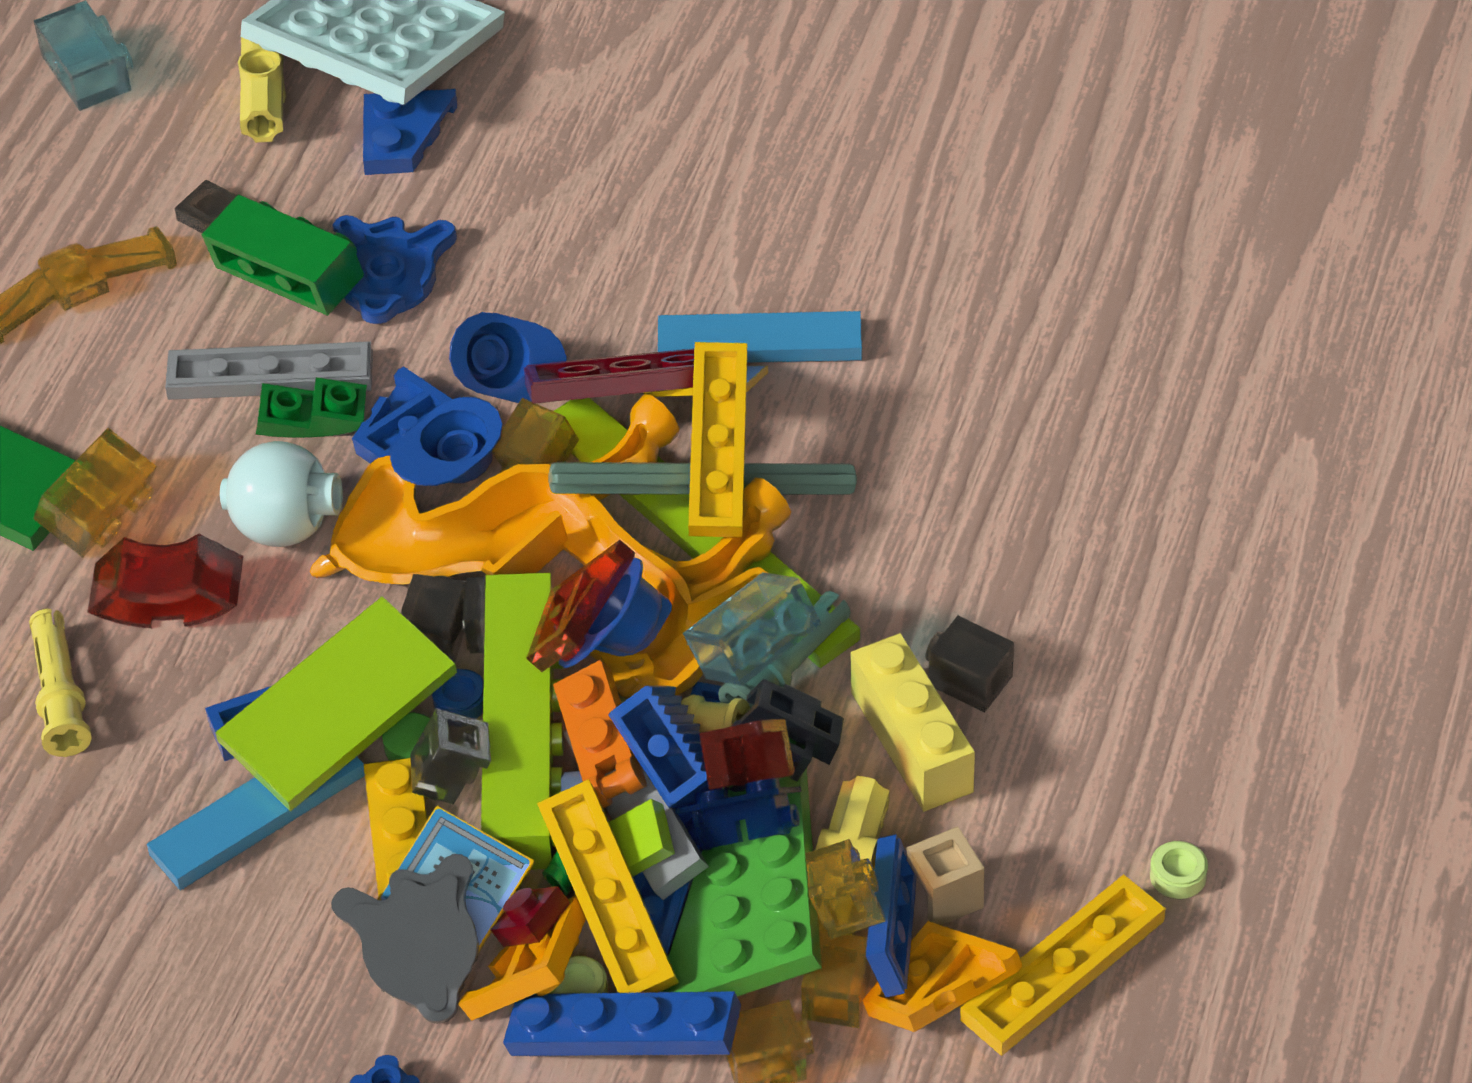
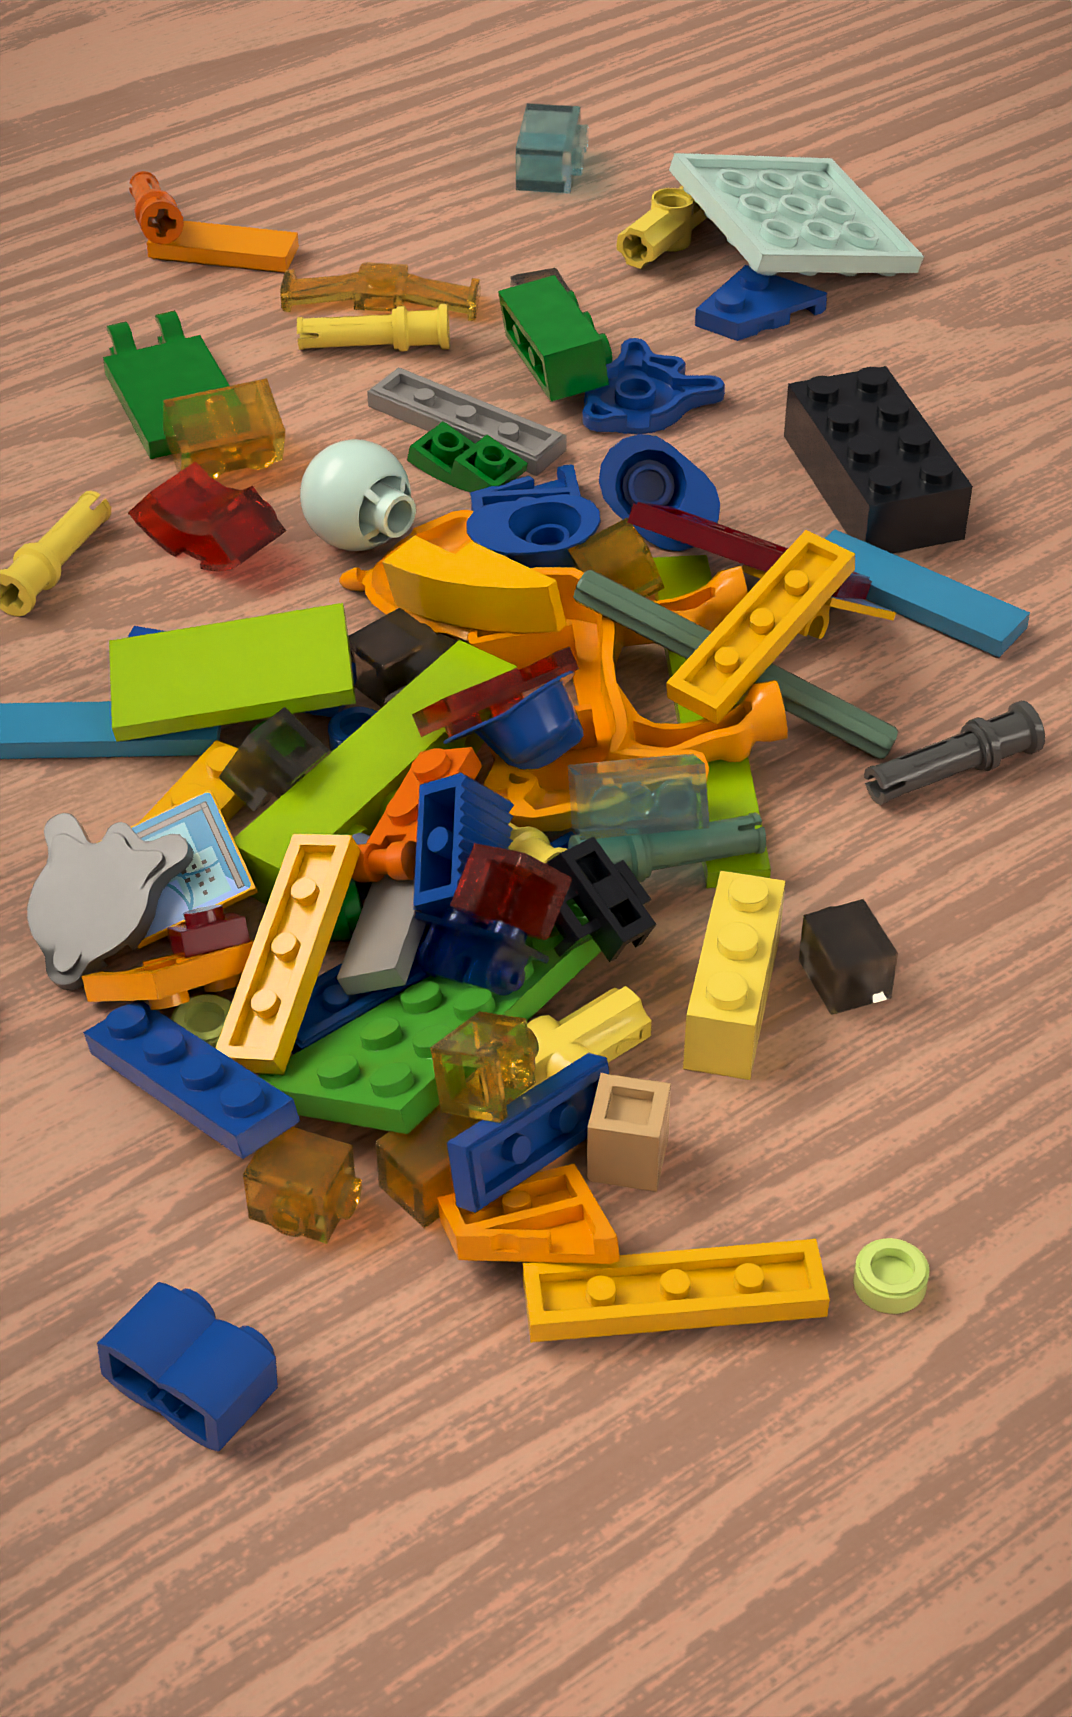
camera: 35 degrees right, 5 degrees down
lime tile [609,799,675,876] -> none
none -> light yellow pin [297,304,450,352]
none -> yellow slope [382,535,567,633]
none -> black brick [784,366,973,554]
none -> dark grey pin [864,700,1045,805]

